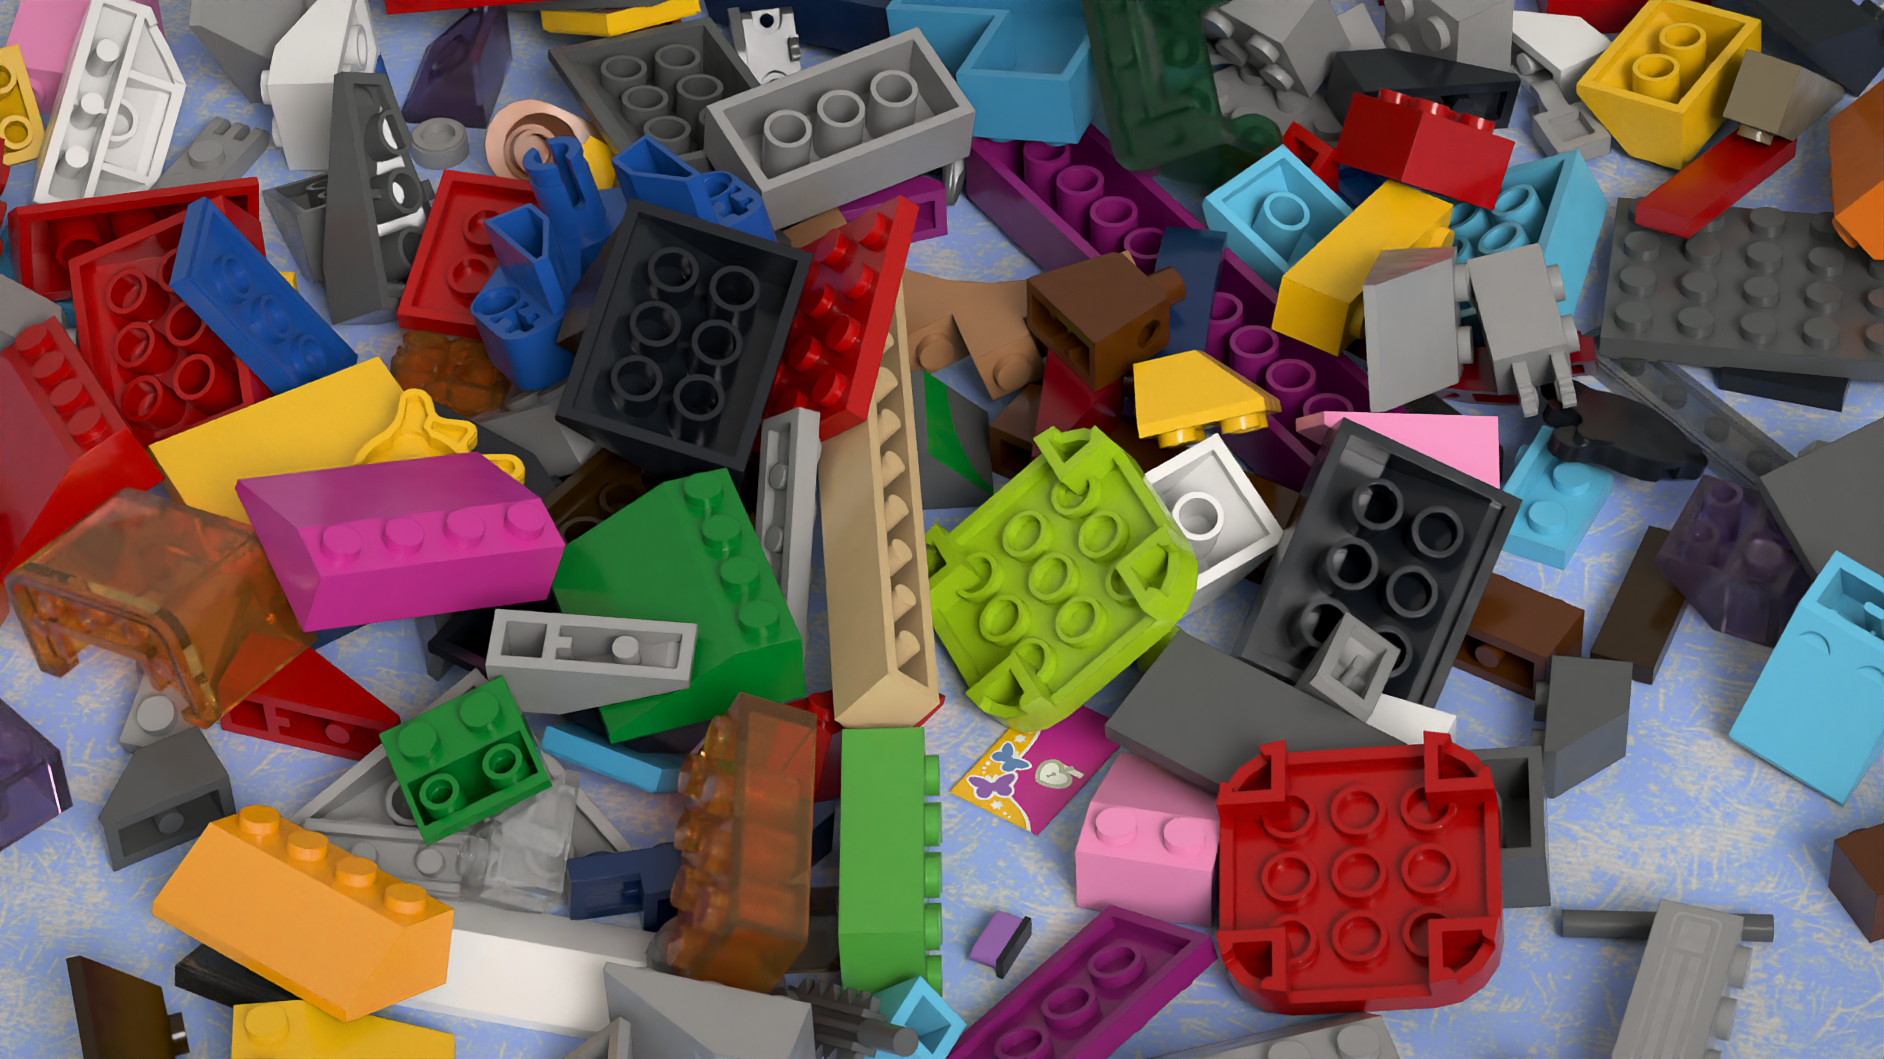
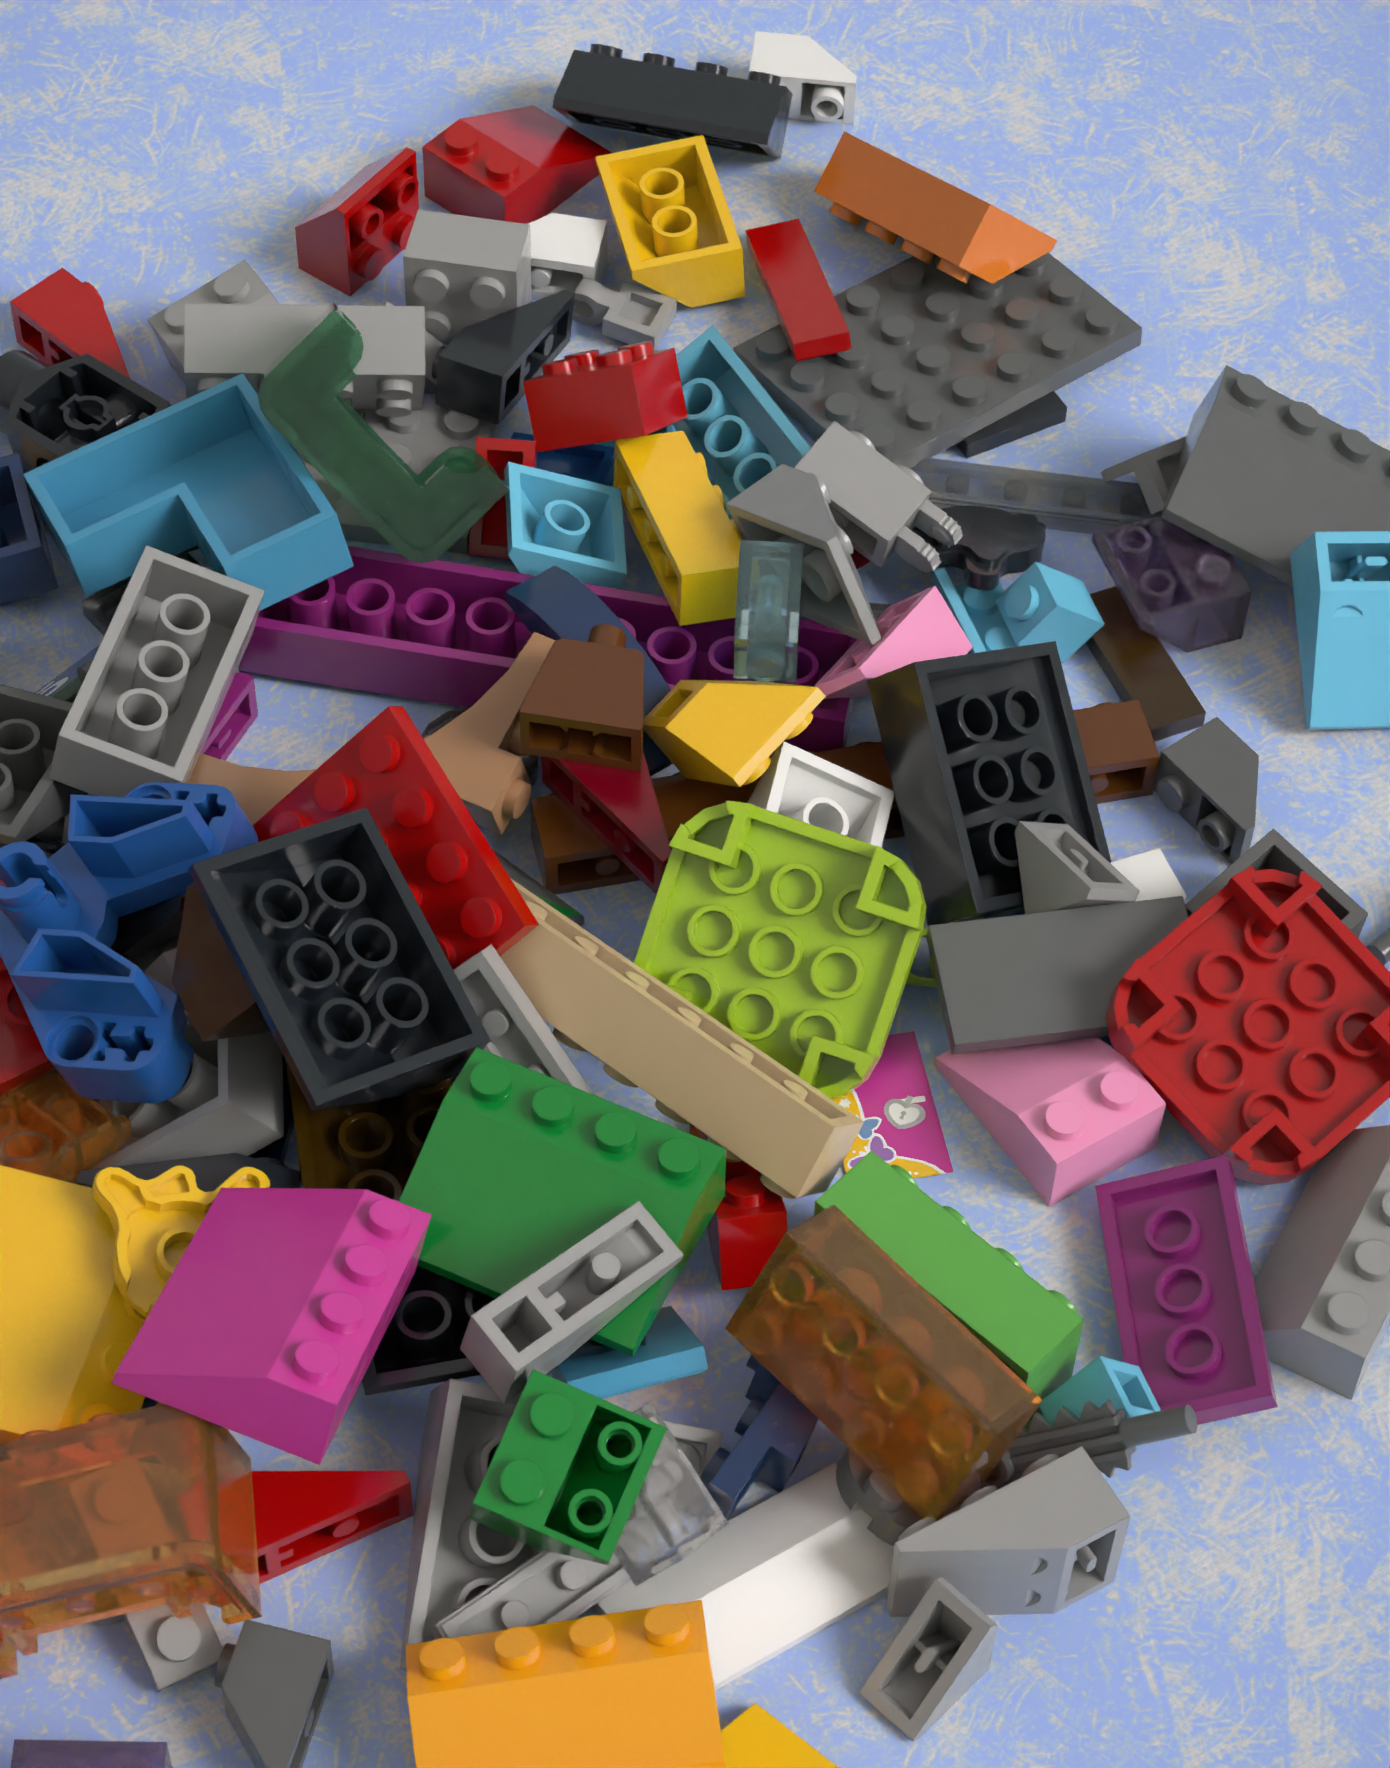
camera: 50 degrees left, 10 degrees up
medium lavender piece [970,910,1032,979] -> none
dark tan slope [1722,49,1846,146] -> none
none -> clear light blue slope [734,540,804,682]
none -> medium azure brick [995,562,1104,663]

